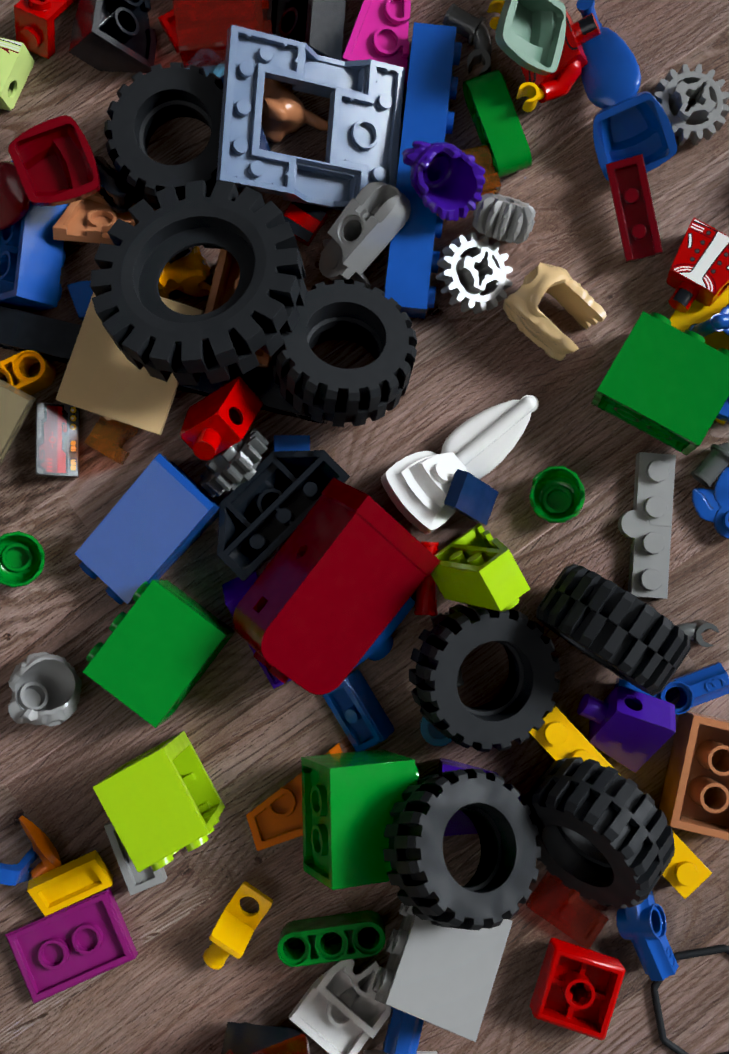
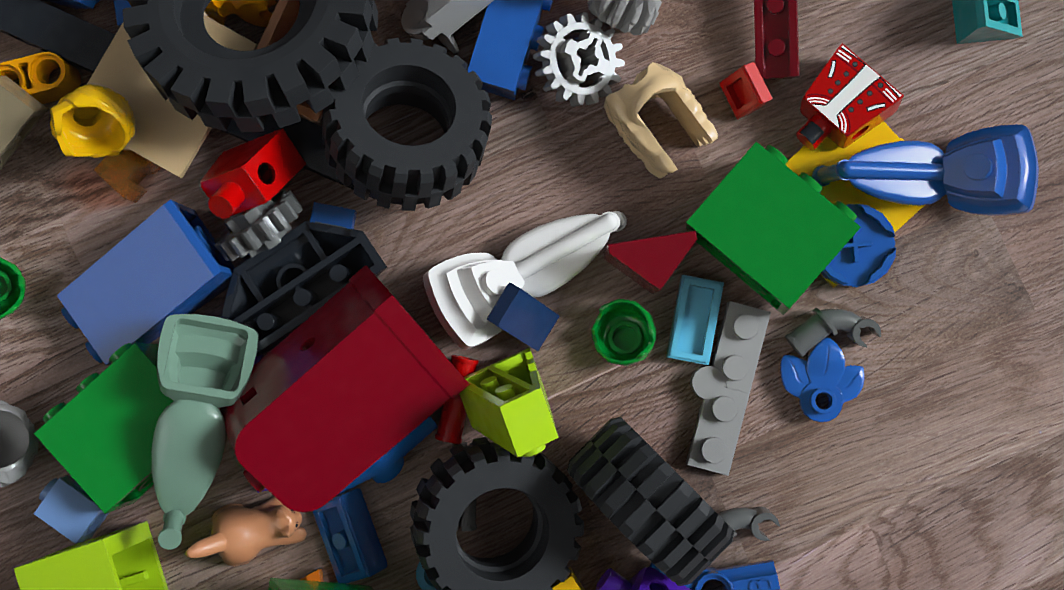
camera: 10 degrees right, 0 degrees up
slope [36,403,80,477] -> none
none -> medium blue brick [34,475,110,544]
none -> yellow hair [50,84,135,158]
none -> sand green piece [152,314,258,550]
none -> nougat animal [185,496,307,567]
none -> dark red slope [603,231,697,294]
none -> medium azure tile [666,275,724,365]
none -> red tile [719,62,773,120]

